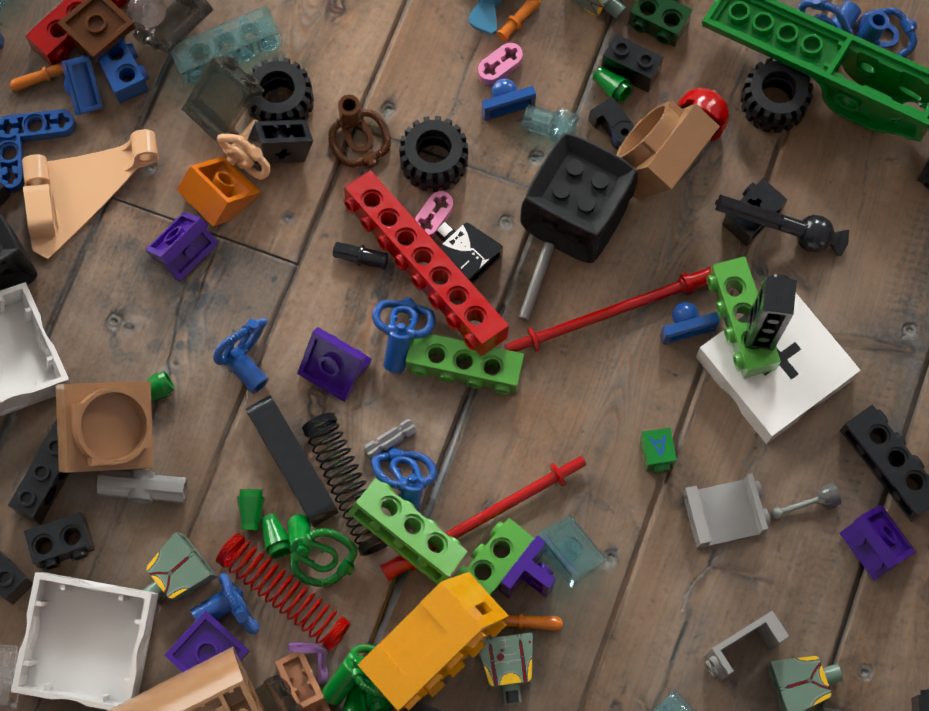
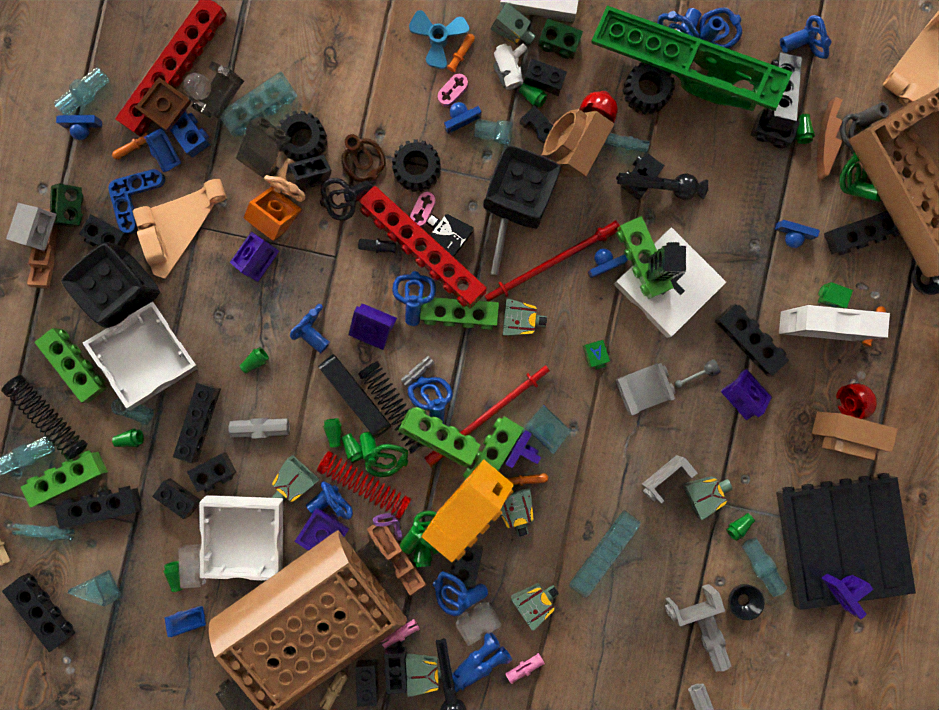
camera: 10 degrees left, 15 degrees up
medium nougat container [56,381,154,473] -> none
none -> black piece [320,178,373,221]
none -> white piece [493,43,527,90]
none -> sand green torso [502,299,547,336]
none -> clear light blue pin [604,133,650,153]

